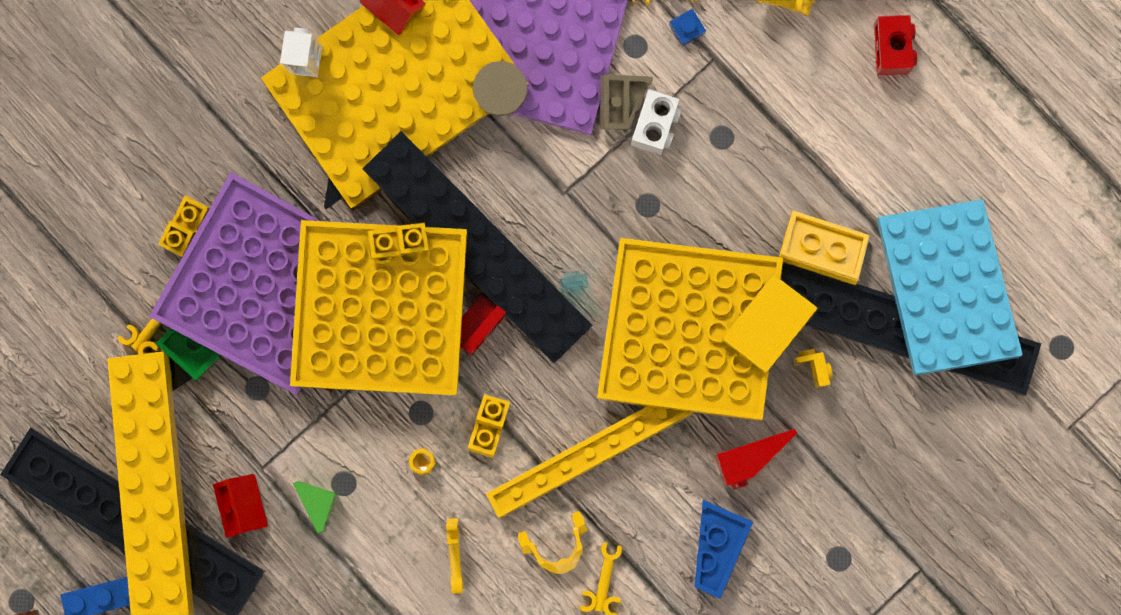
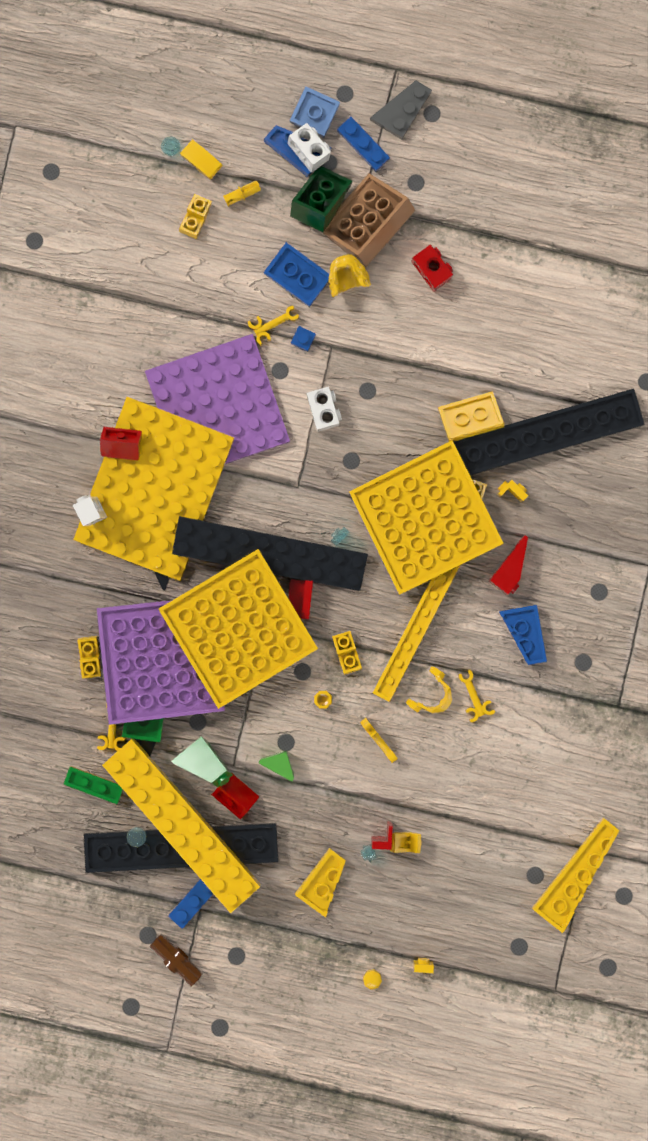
camera: 30 degrees left, 5 degrees up
yellow slope [367,223,428,260] -> none
dark tan tile [473,61,528,117] -> none
dark tan wing [600,74,653,130] -> none
yellow tile [722,274,818,374] -> none
medium azure plate [877,199,1023,376] -> none
none -> green plate [63,766,123,804]
none -> clear light blue plate [127,827,146,847]
none -> slope [172,736,233,787]

